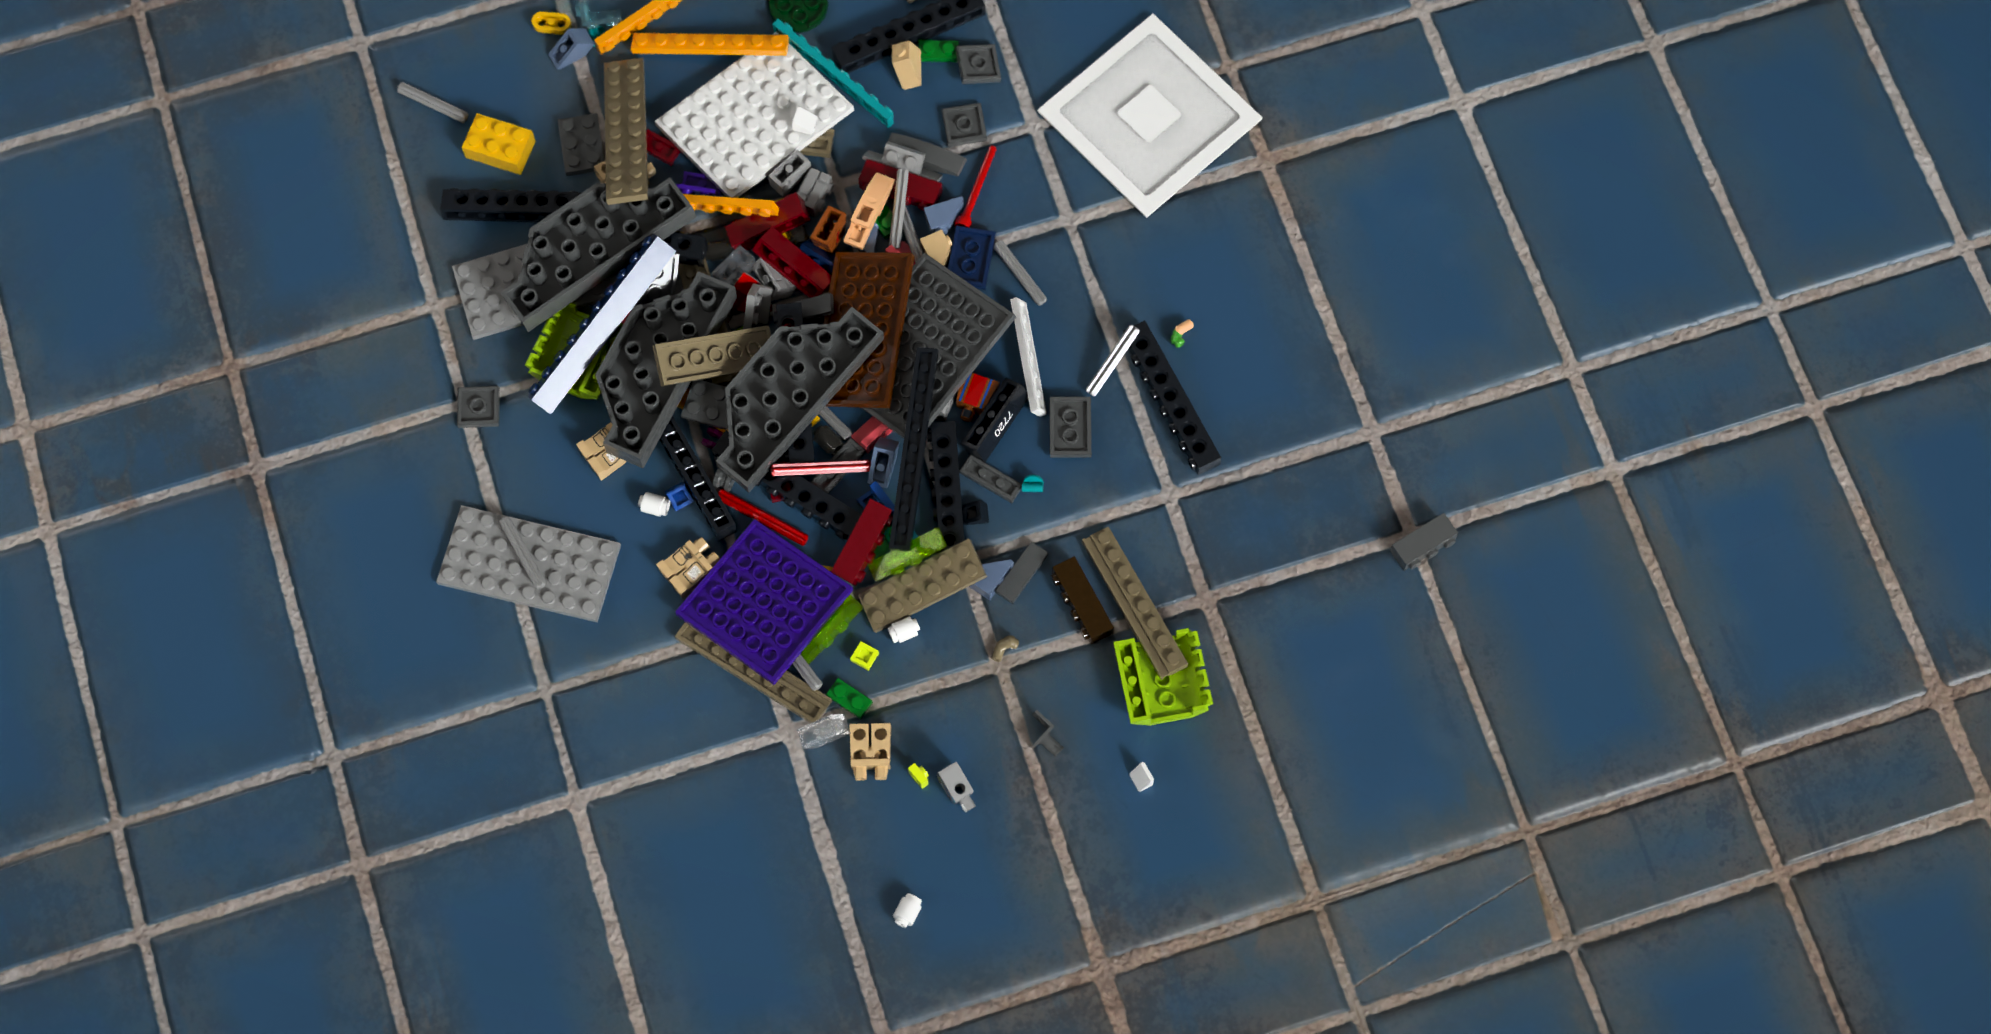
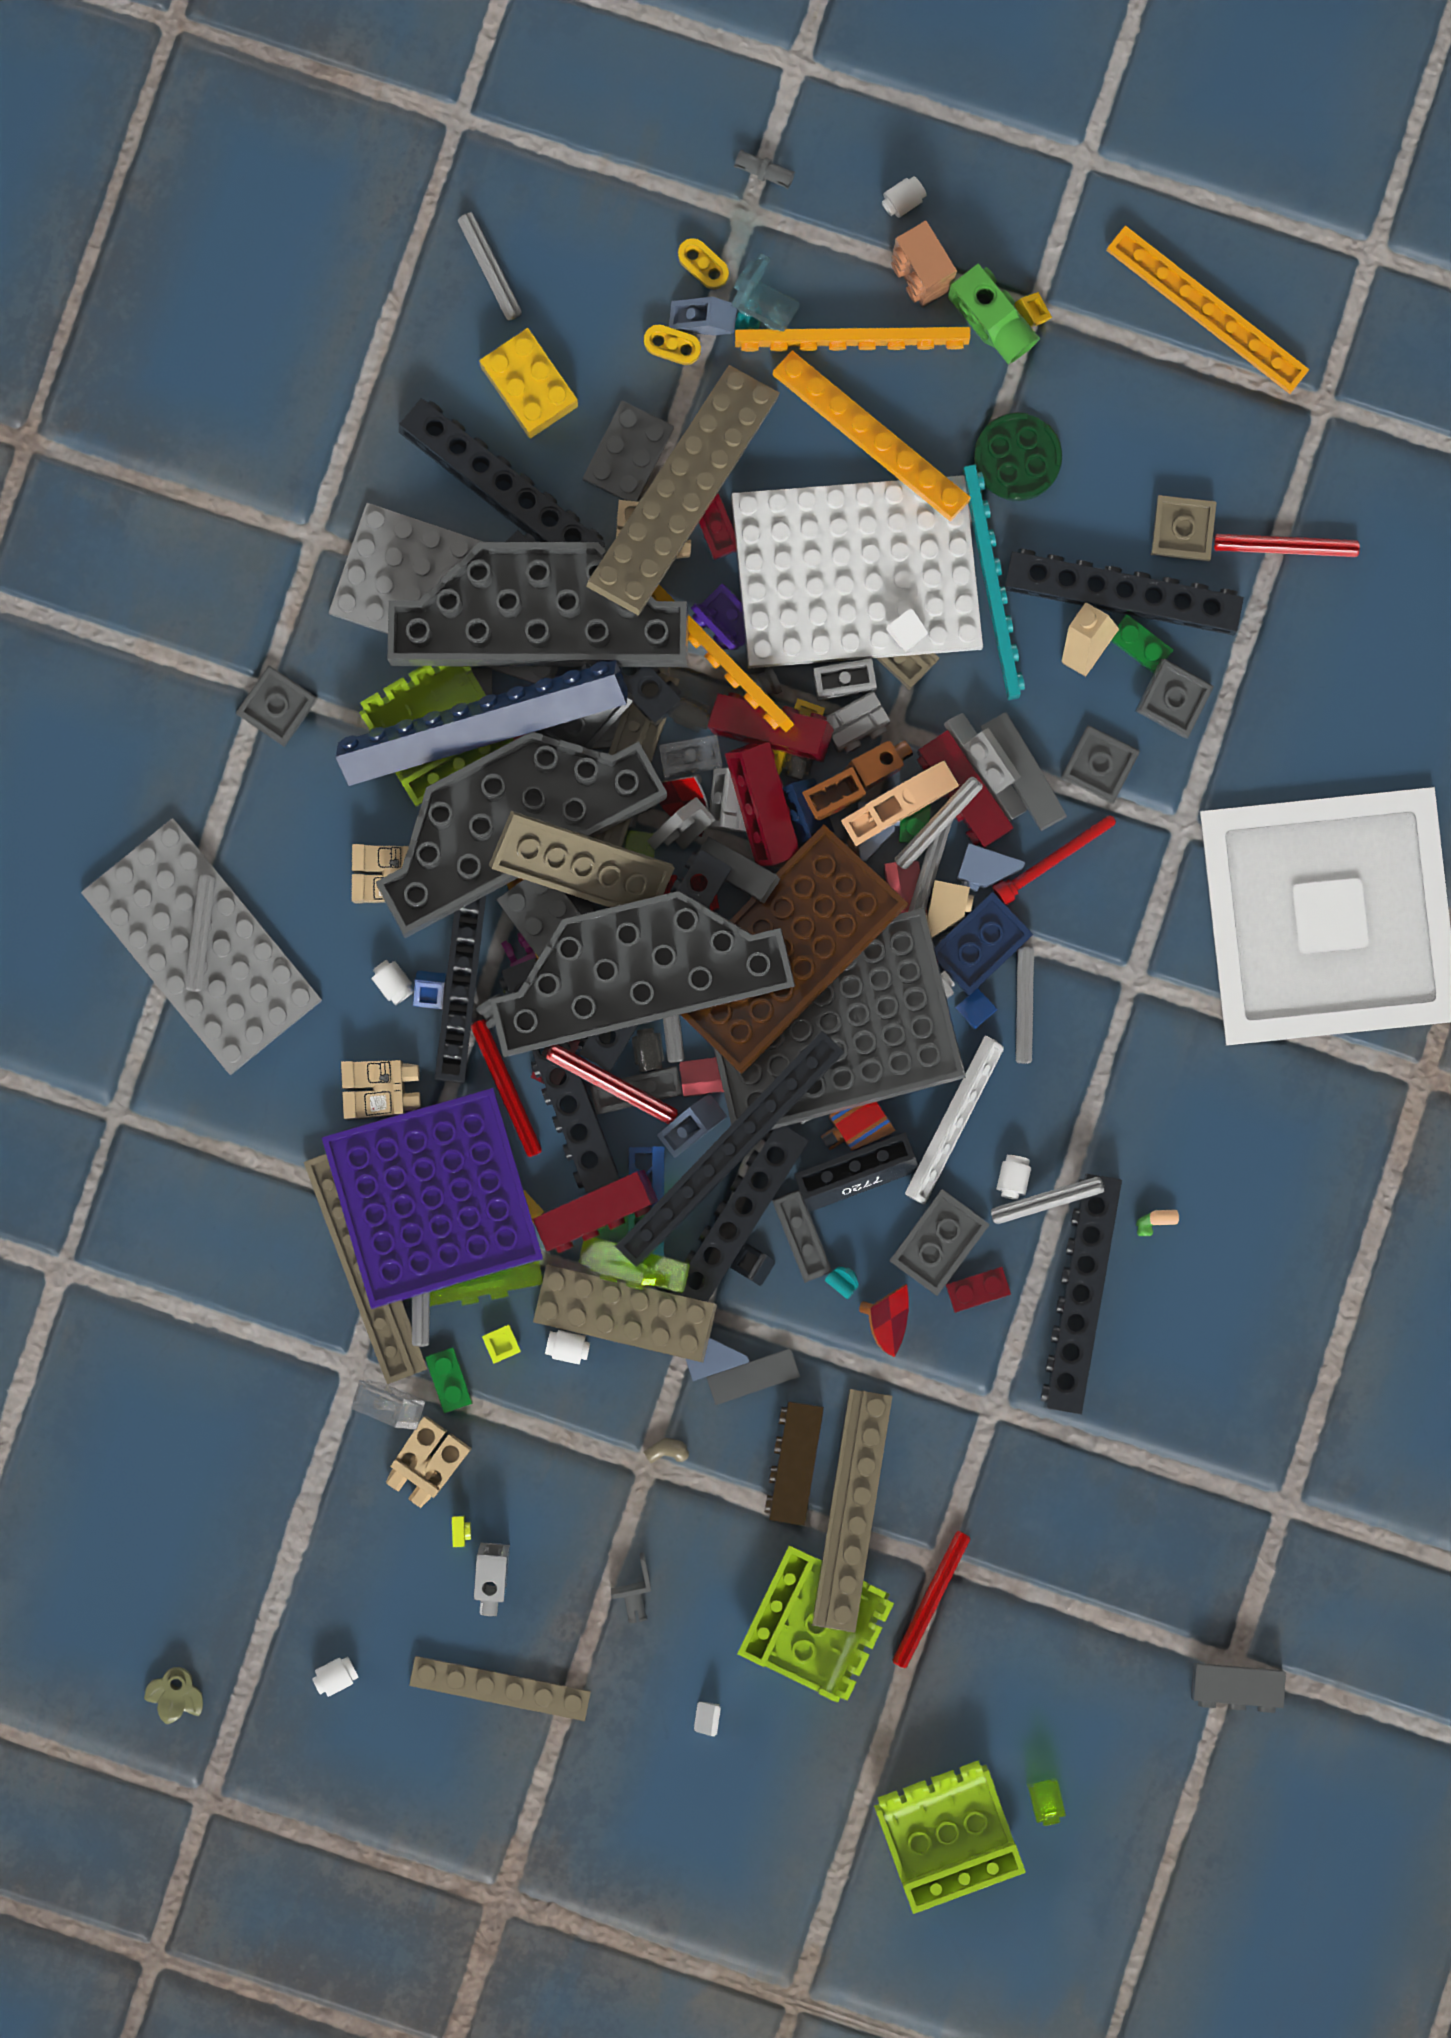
camera: 30 degrees right, 15 degrees up
none -> olive plate [144,1667,203,1724]
none -> dark tan plate [409,1656,591,1721]
none -> yellow plate [644,325,701,365]
none -> dark orange torso [842,740,913,792]
none -> shield [859,1284,909,1357]
none -> lime slope [874,1760,1026,1914]
none -> red axle [892,1531,970,1668]
none -> dark red plate [945,1267,1011,1313]
none -> blue slope [955,988,998,1030]
none -> white brick [997,1155,1031,1200]
none -> clear neon green brick [1027,1778,1066,1826]

